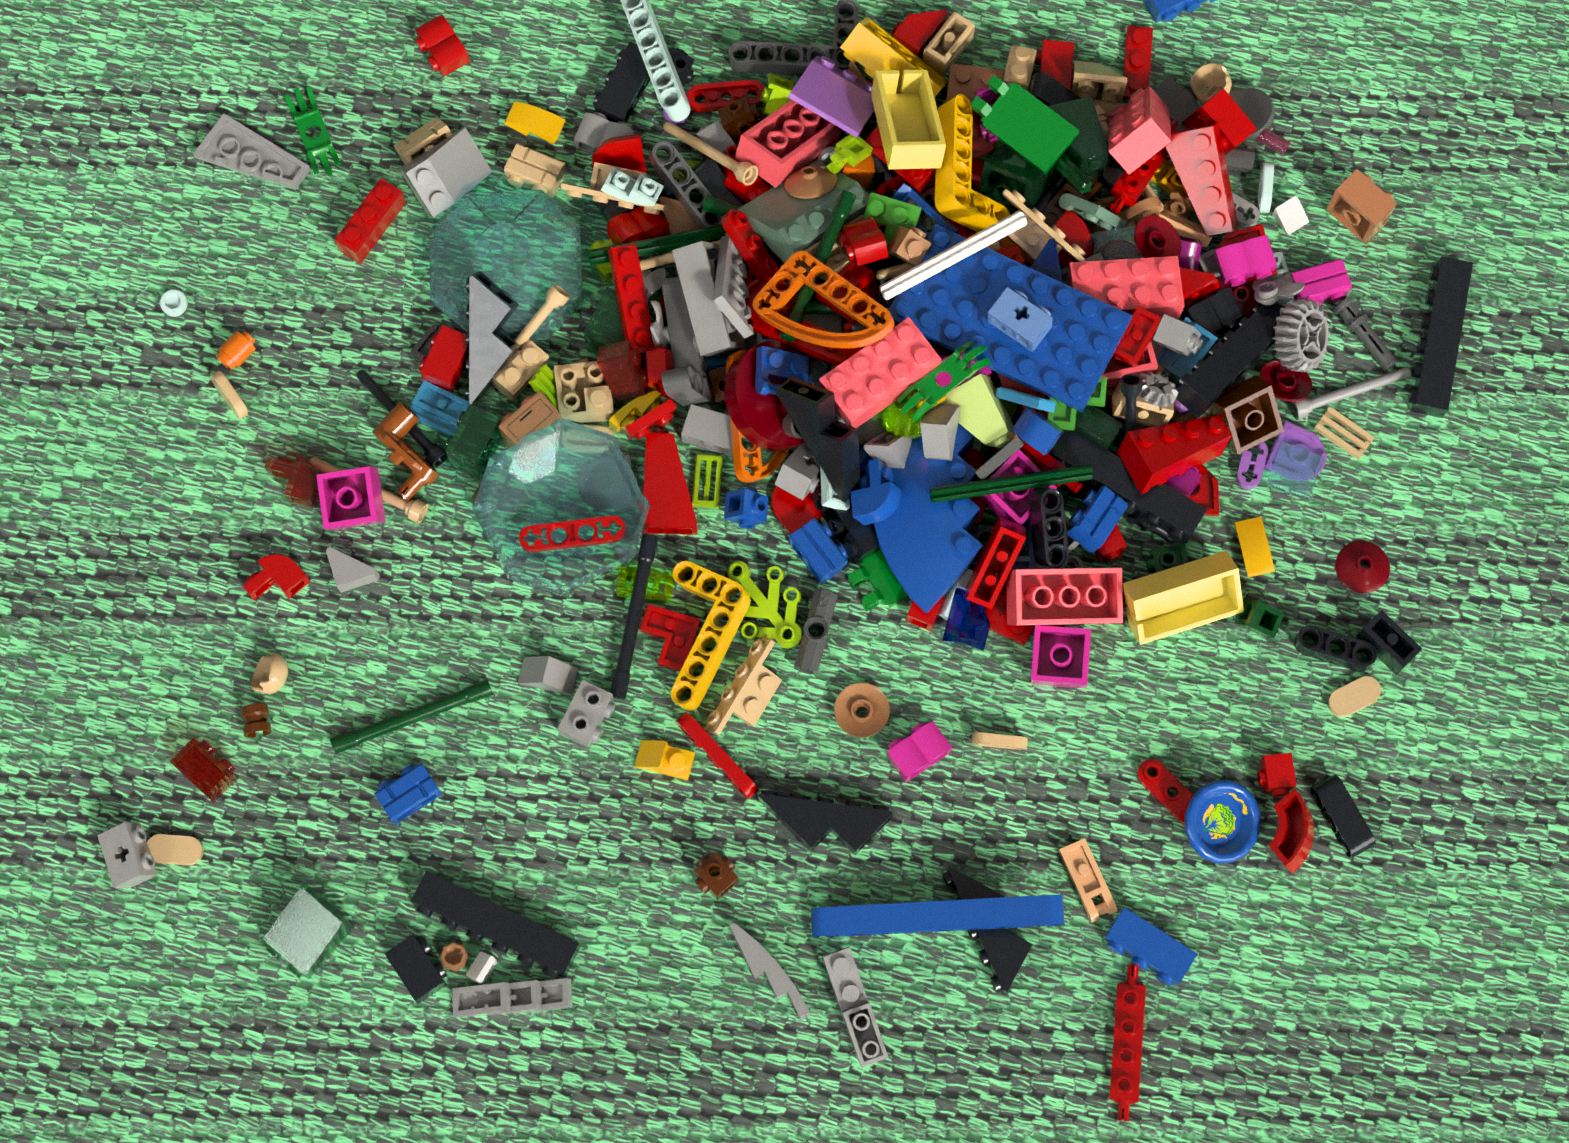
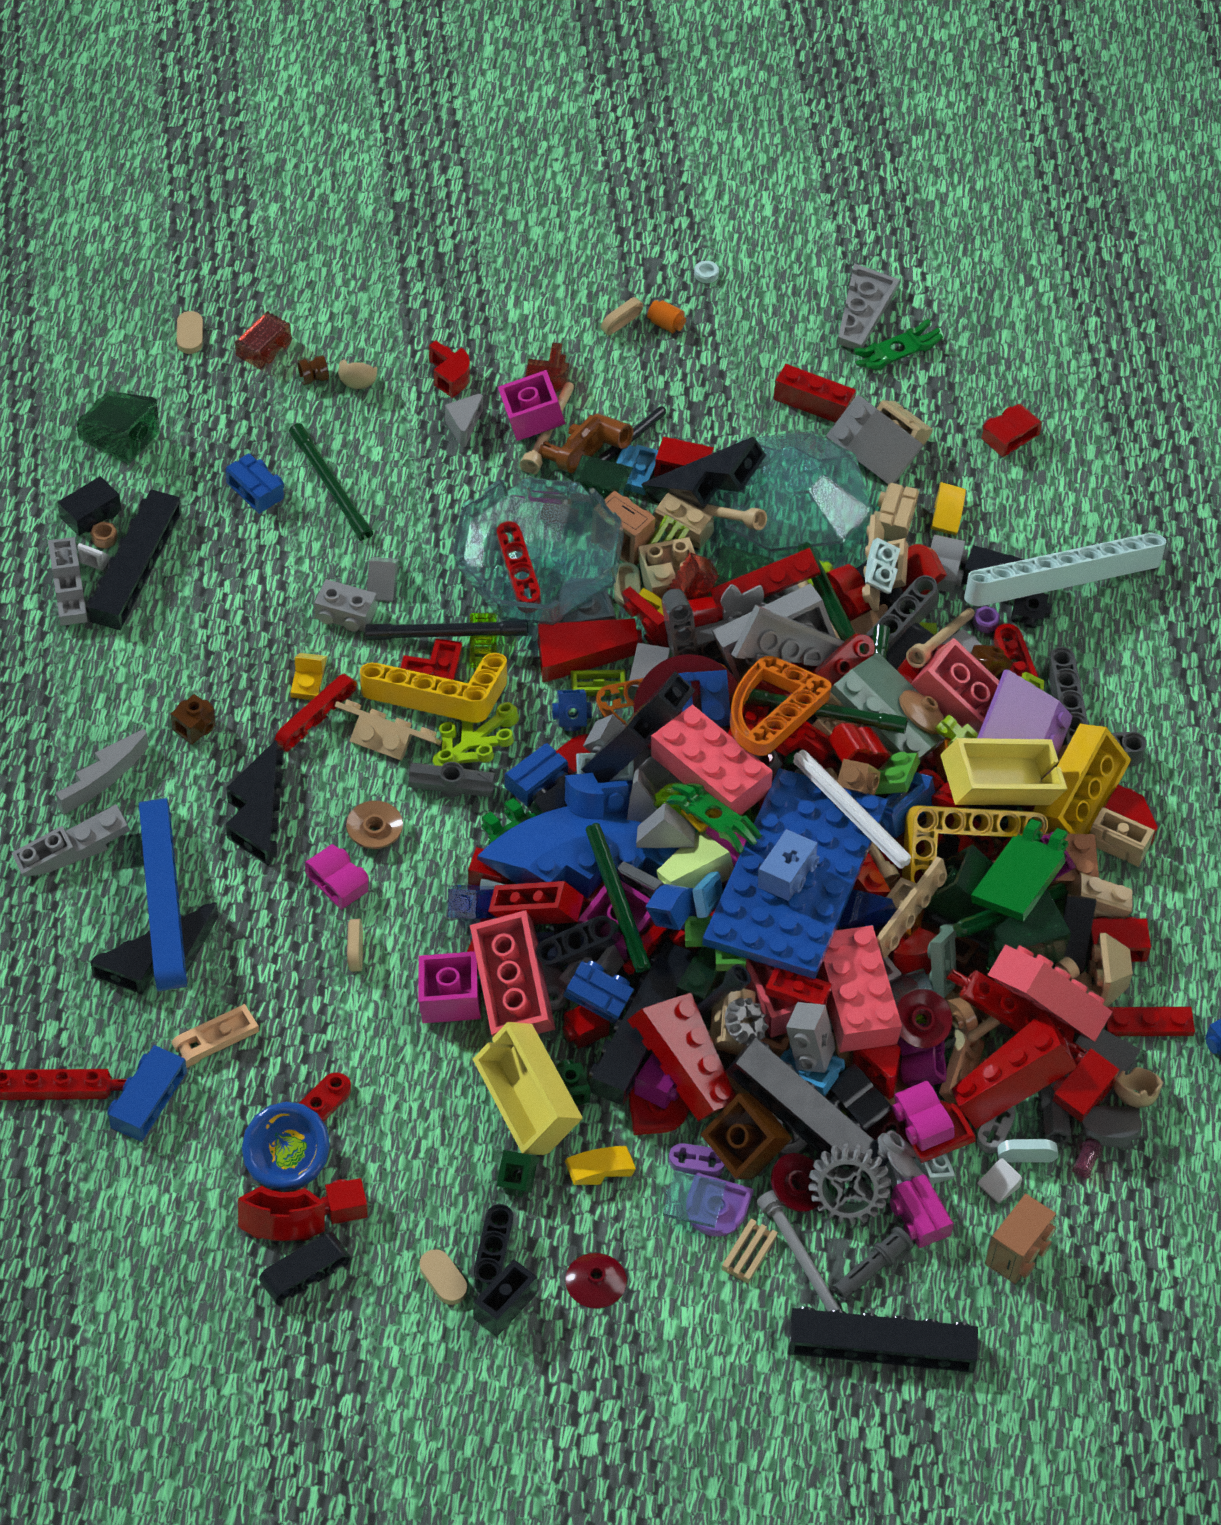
camera: 80 degrees right, 20 degrees down
light grey brick [97,822,157,889] -> none

